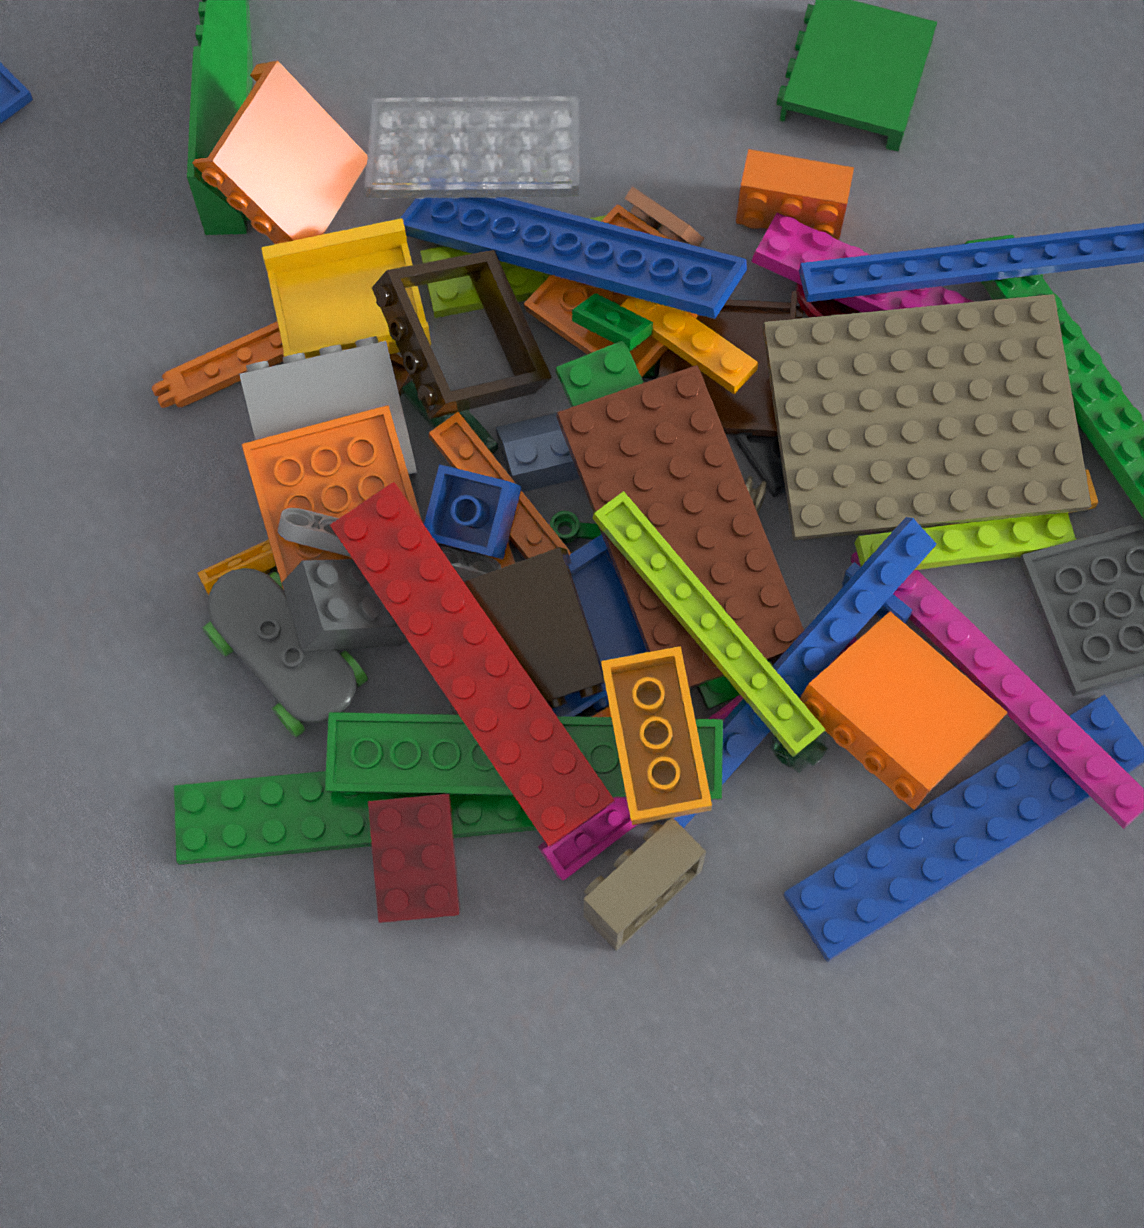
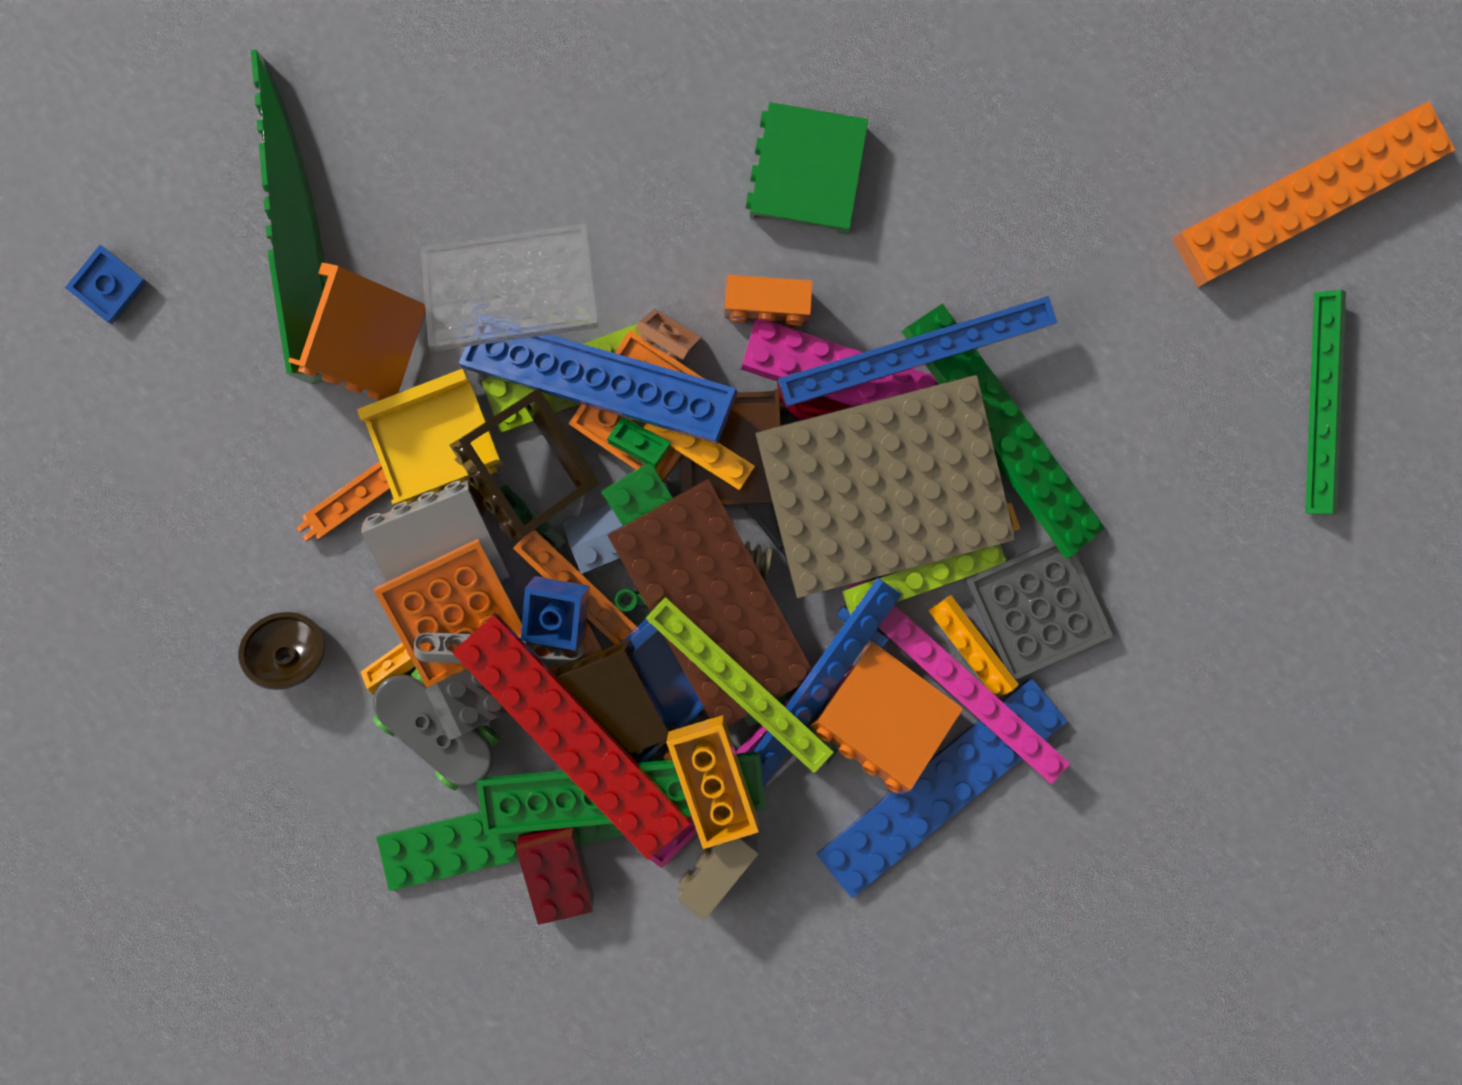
camera: 10 degrees left, 20 degrees up
none -> dark brown dish [238,612,325,690]
none -> light orange plate [928,595,1019,698]

